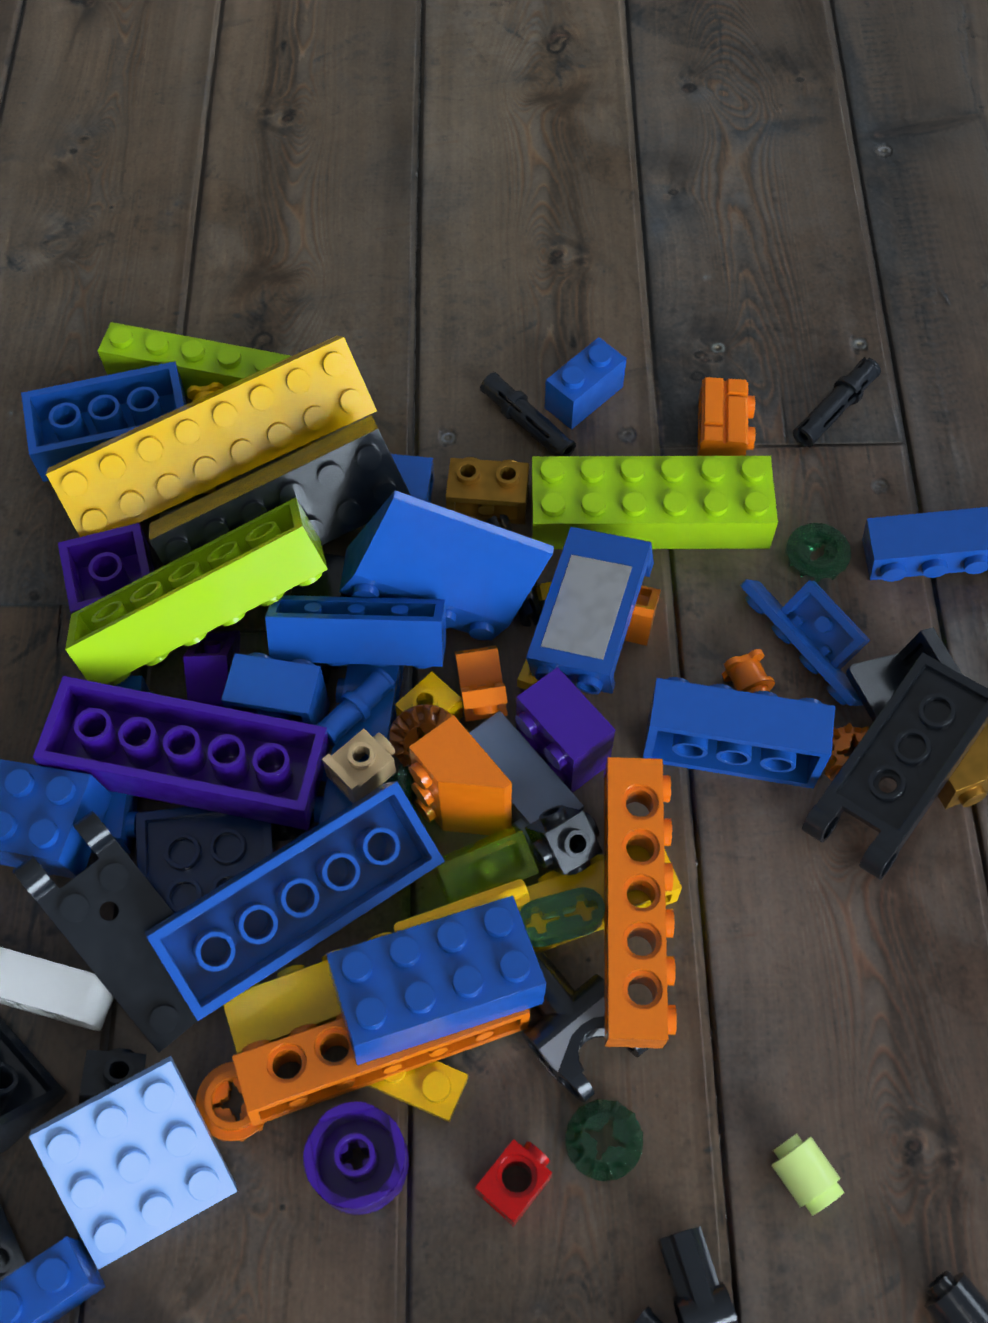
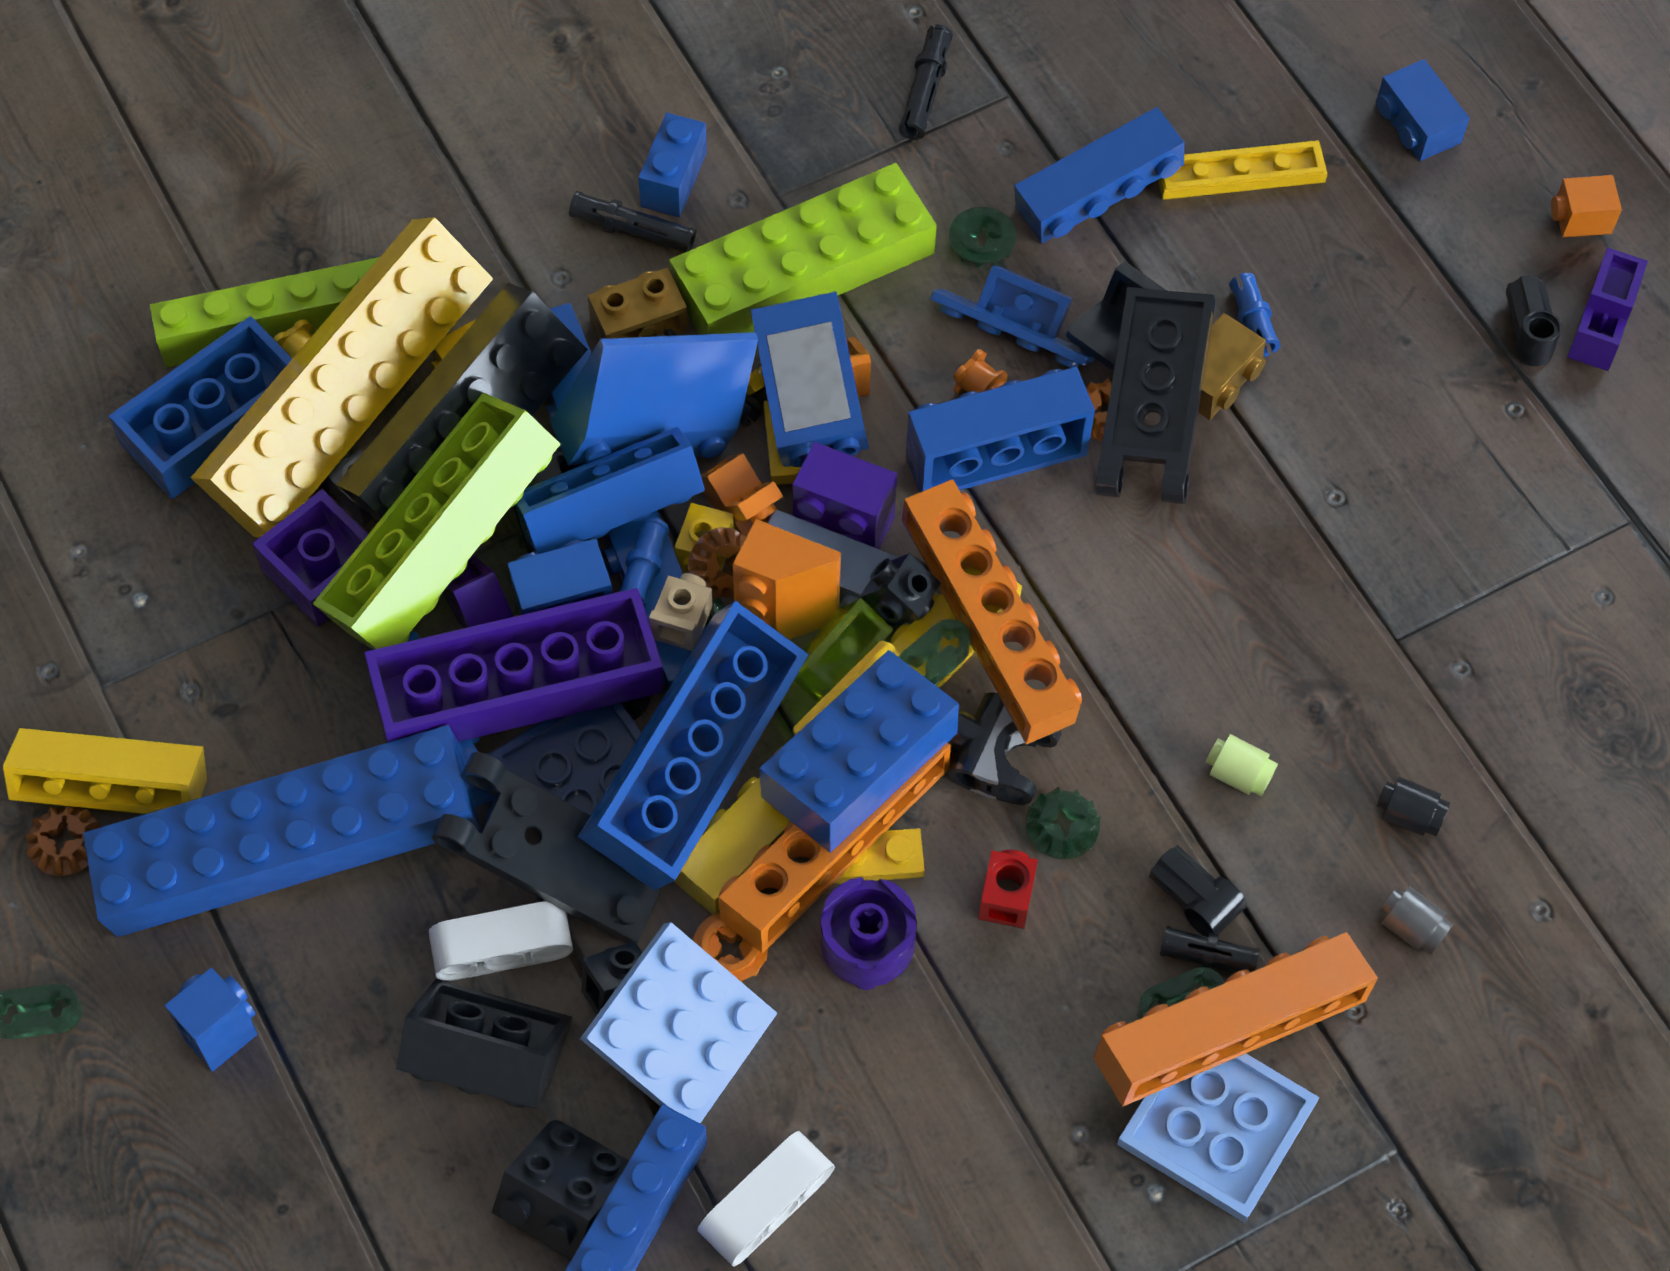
camera: 30 degrees left, 0 degrees up
orange brick [697,377,756,456] -> none

